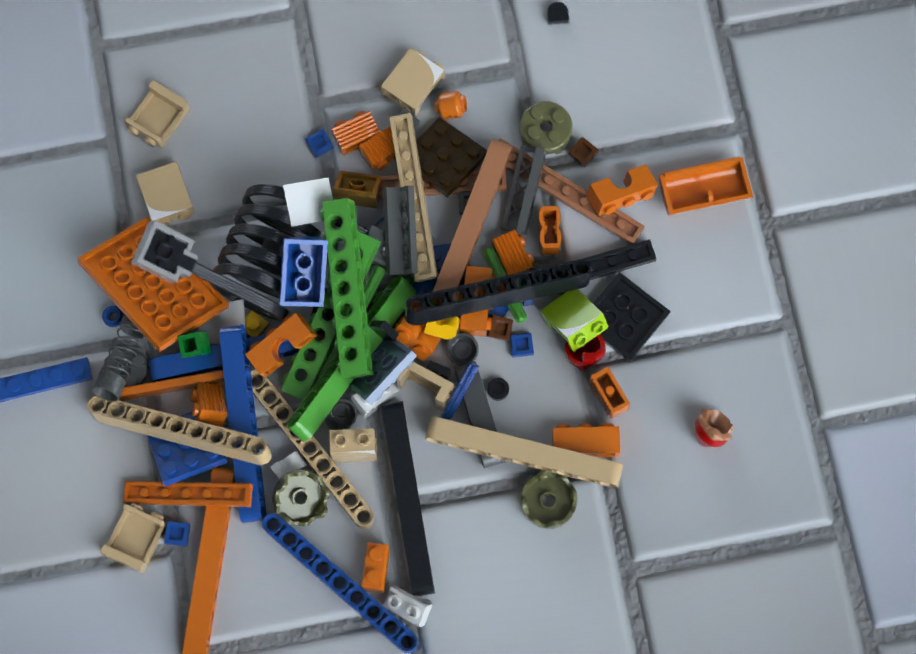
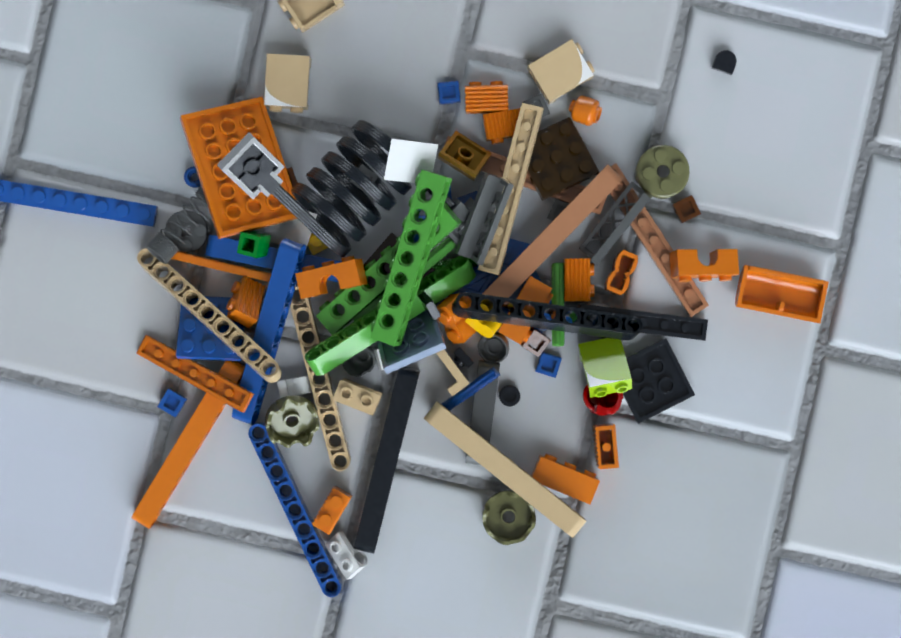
camera: 25 degrees right, 15 degrees up
tan panel [100,503,167,573] -> none
blue slope [279,236,328,307] -> none
nougat hair [694,409,733,447] -> none

